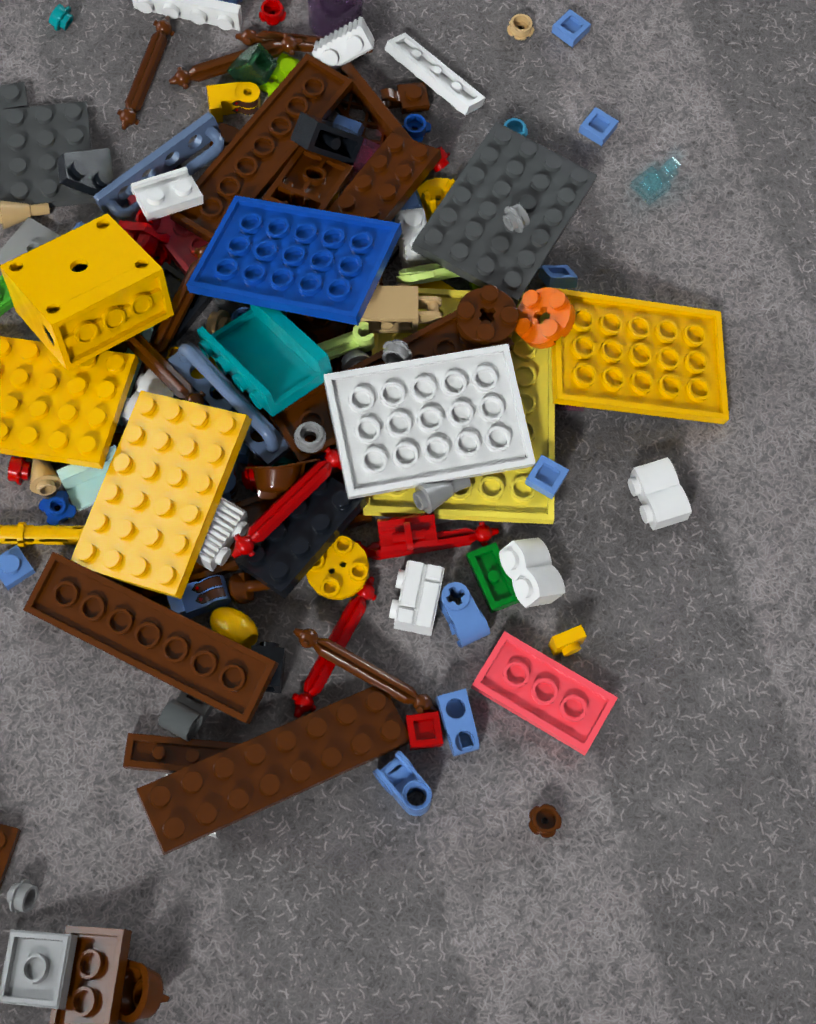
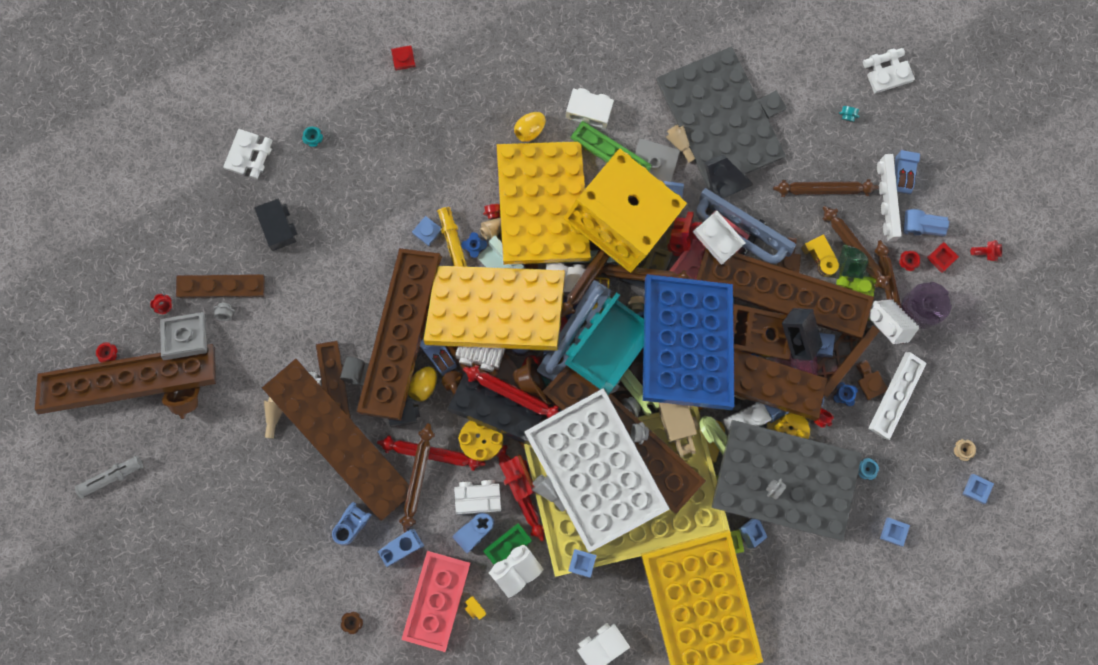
camera: 75 degrees right, 10 degrees up
light grey plate [294,421,326,453] -> none
red plate [405,711,444,751] -> none
reddish brown plate [456,284,519,347] -> none
orange plate [515,287,575,349] -> none
clear light blue plate [630,157,681,205] -> none
none -> tan cone [264,397,283,438]

